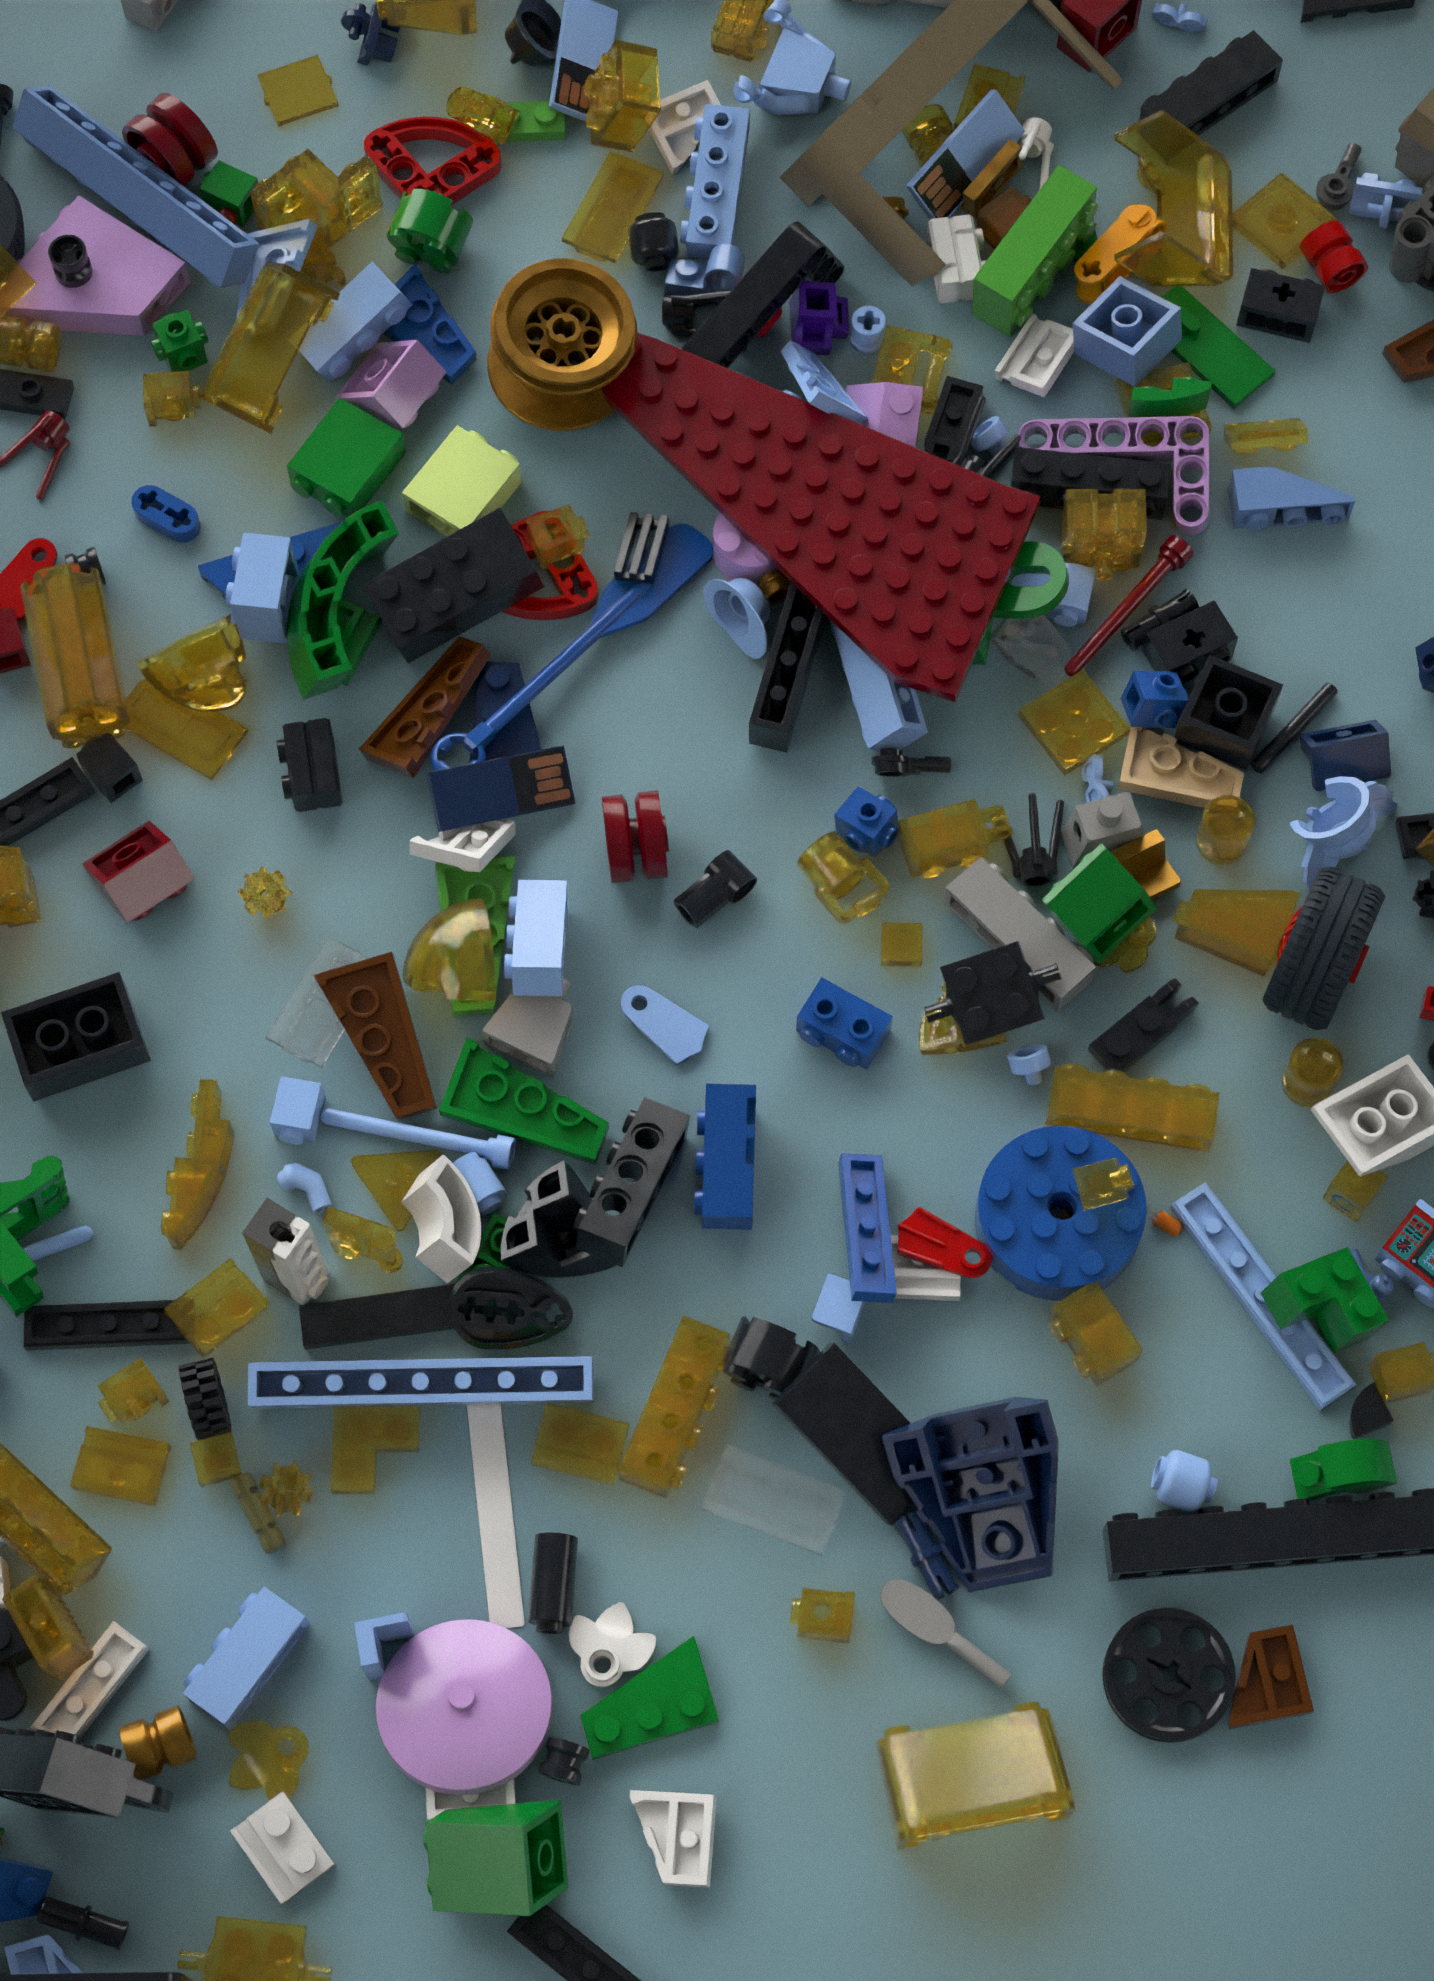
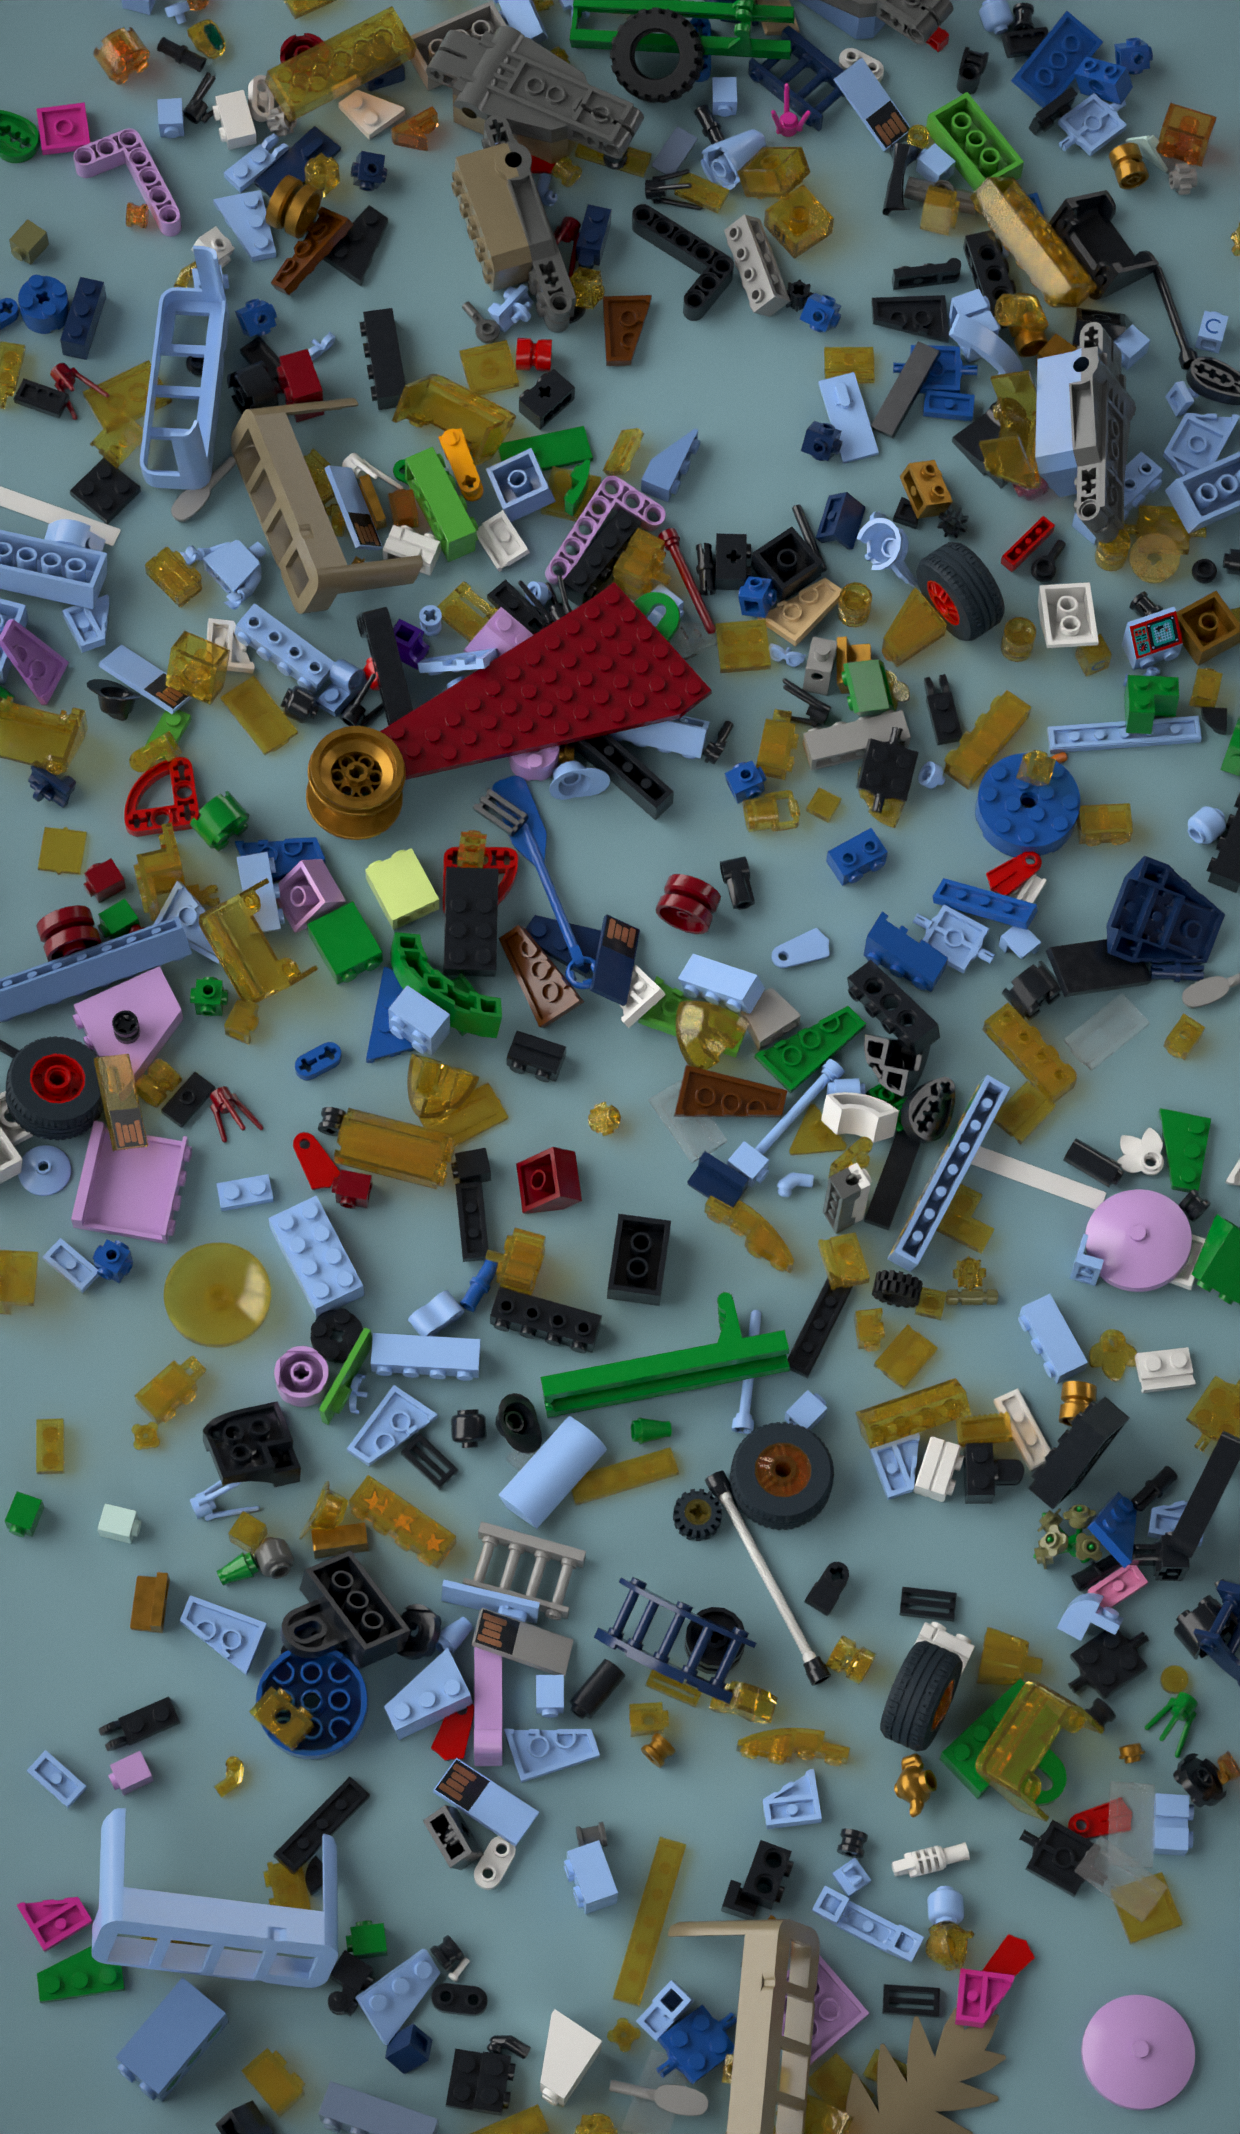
camera: 65 degrees left, 0 degrees up
none -> dark red brick [83,858,126,903]
none -> dark blue panel [687,1151,749,1211]
none -> light blue plate [913,905,995,974]

